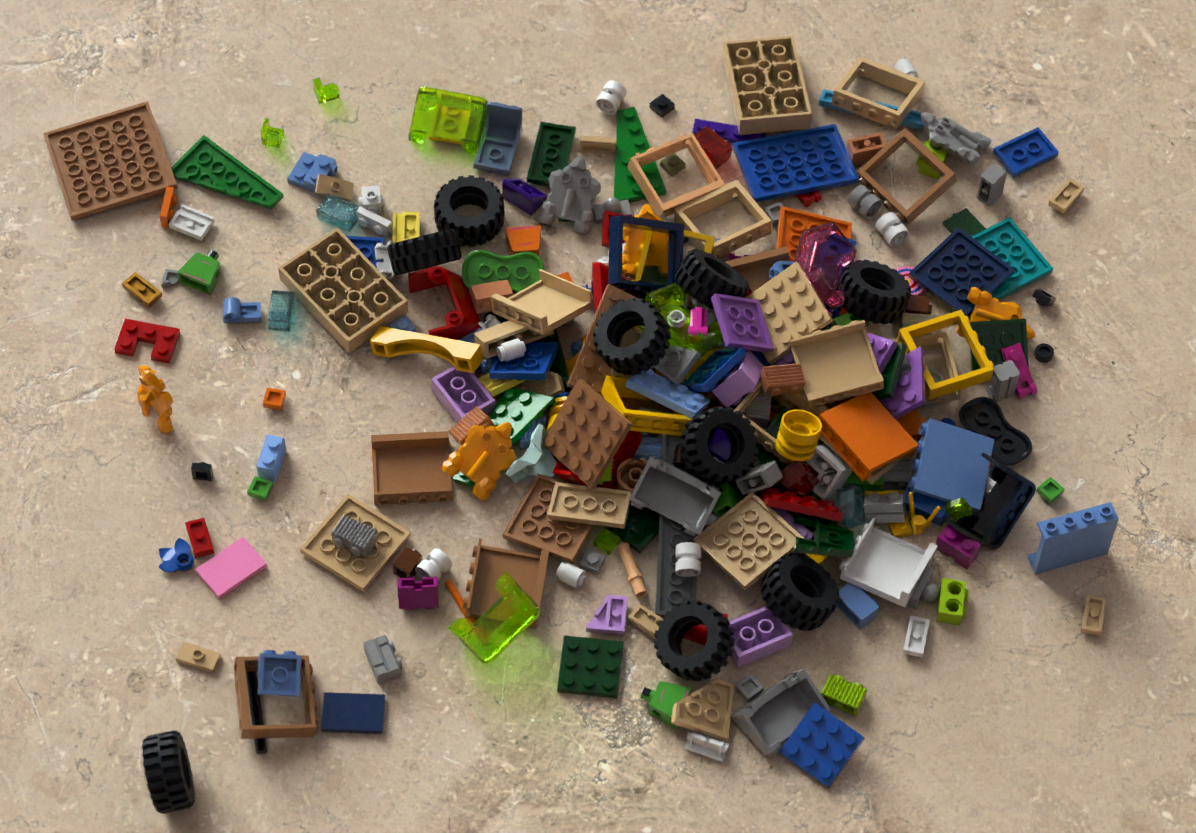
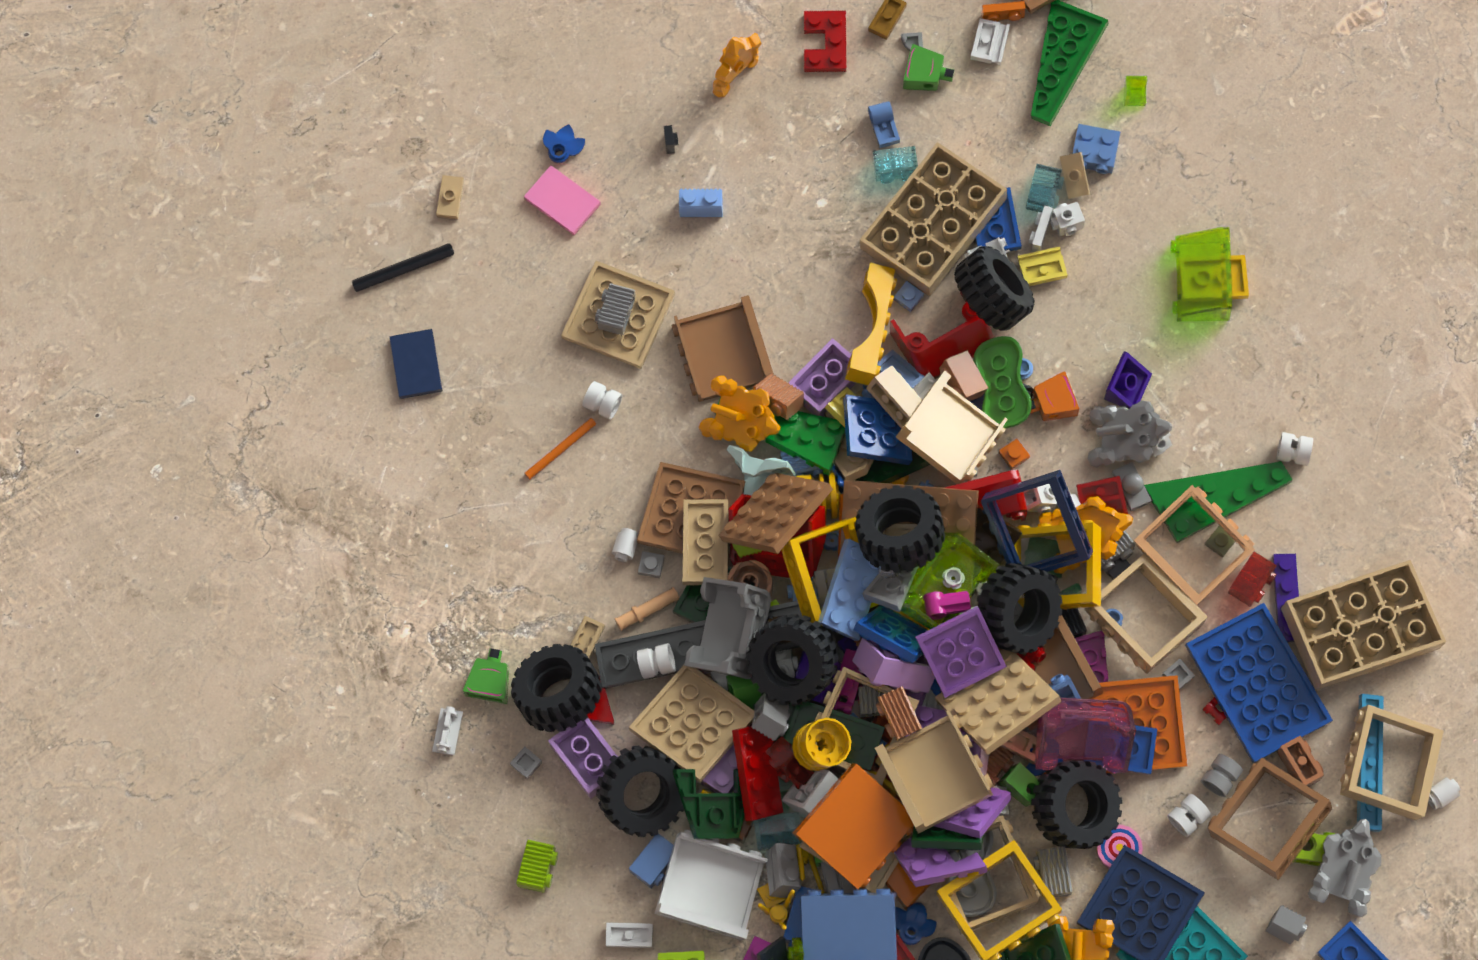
camera: 85 degrees right, 15 degrees up
black tyre [142,730,195,814] -> none
red plate [185,517,214,558] -> none
medium nougat window [233,656,319,739] -> none
bright green plate [247,476,273,501] -> none
medium blue plate [258,650,301,697] -> none
orange plate [263,388,286,410] -> none
clear neon green panel [313,78,340,104] -> none
light grey brick [363,635,403,684] -> none
reddish brown brick [393,546,422,578] -> none
magenta brick [397,577,439,610] -> none
black tyre [434,175,504,247] -> none
clear neon green windscreen [448,572,540,664] -> none
medium nougat panel [463,539,549,629] -> none
sand blue bracket [474,102,523,175] -> none
white brick [496,338,526,362] -> none
dark green plate [526,122,576,186] -> none
dark green plate [557,635,624,698] -> none
tan plate [579,136,616,154] -> none
lavender wing [586,595,628,635] -> none
clear neon green plate [593,528,621,555] -> none
black plate [649,93,675,118] -> none
tan plate [671,679,734,742] -> none
light grey windscreen [731,669,831,756] -> none
blue plate [779,702,865,788] -> none
reddish brown brick [904,294,932,314] -> none
light grey tile [909,567,940,610] -> none
clear green piece [942,208,986,237] -> none

